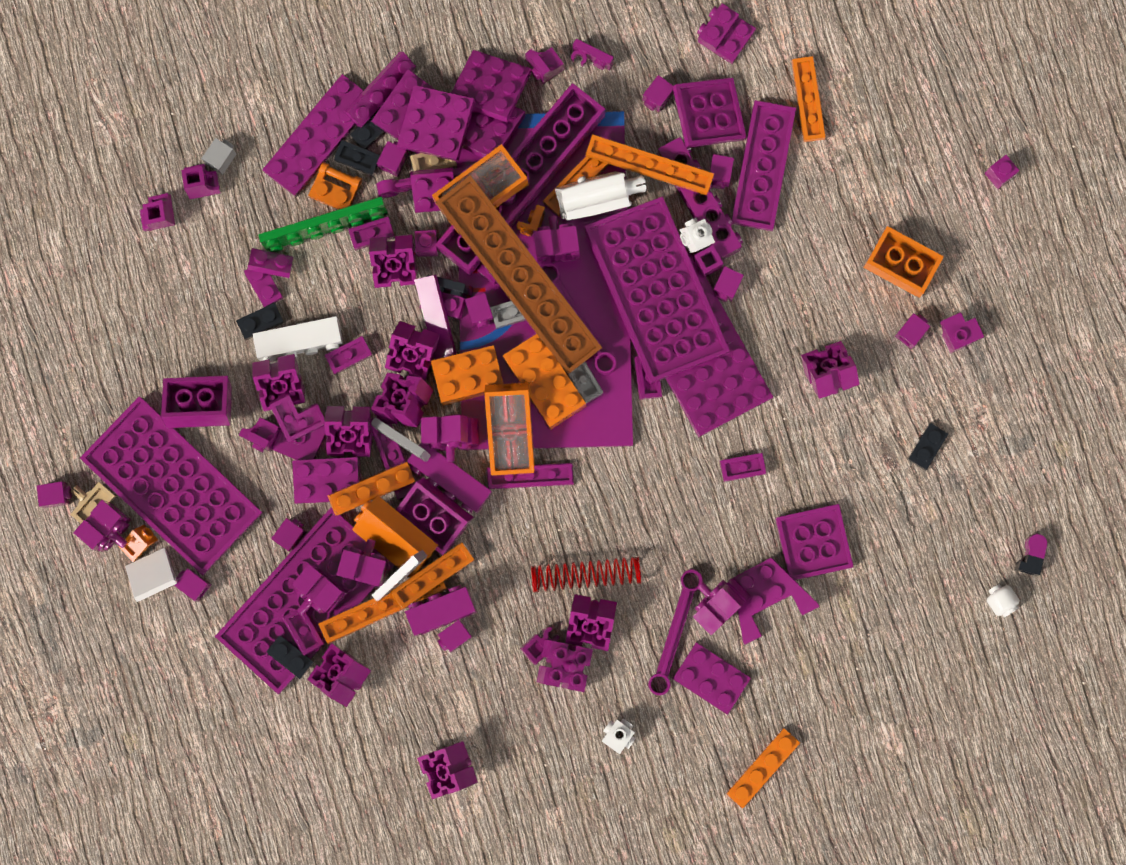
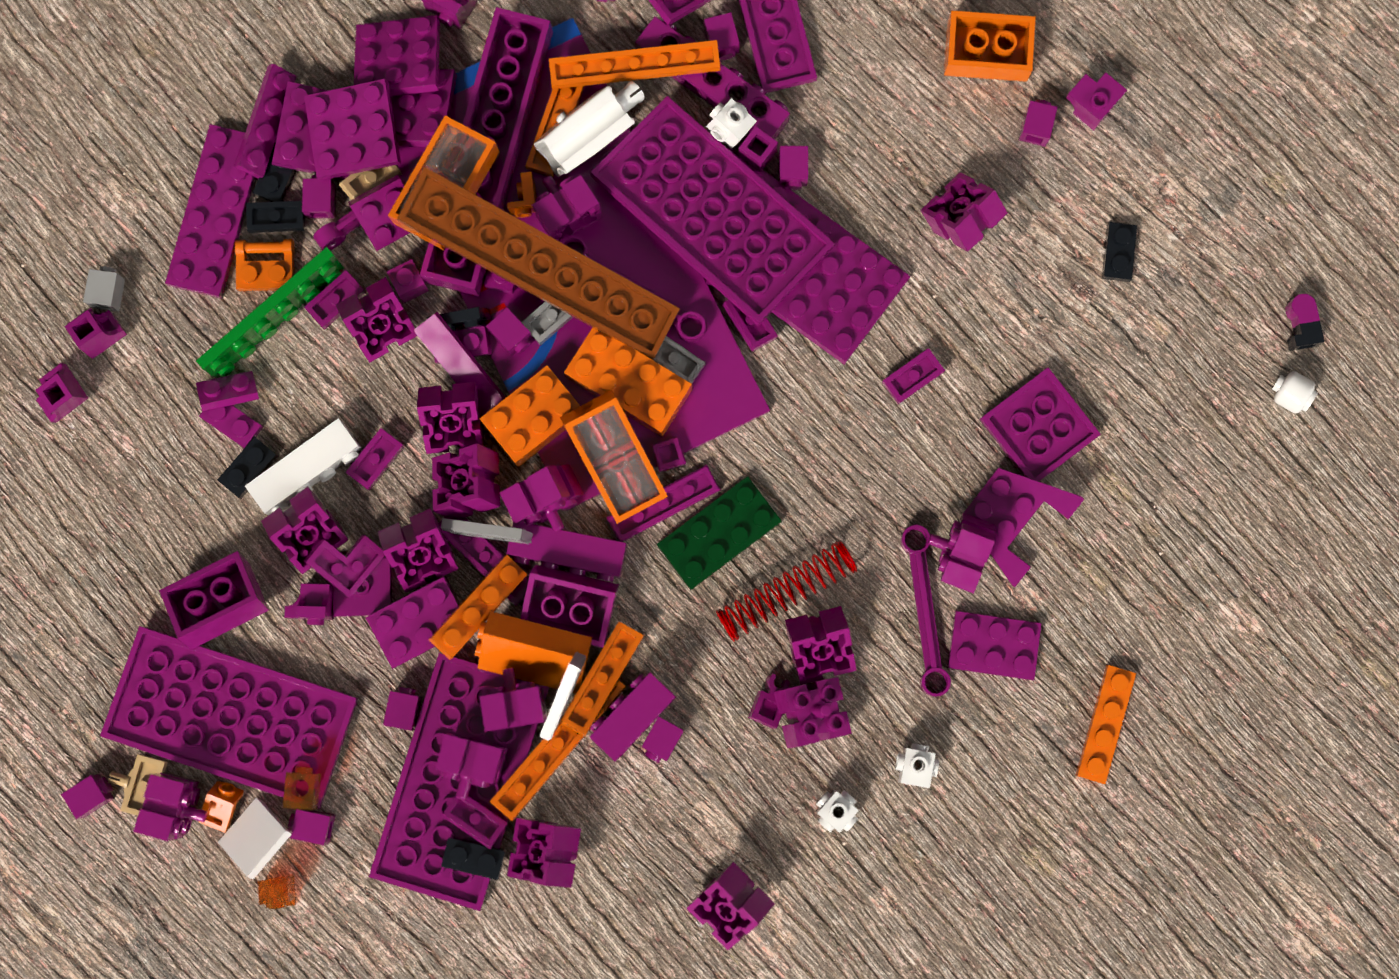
camera: 30 degrees left, 0 degrees up
none -> clear orange brick [258,875,296,909]
none -> clear orange brick [283,766,321,810]
none -> magenta tile [651,436,686,473]
none -> dark green piece [656,476,782,590]
none -> white brick [816,790,859,833]

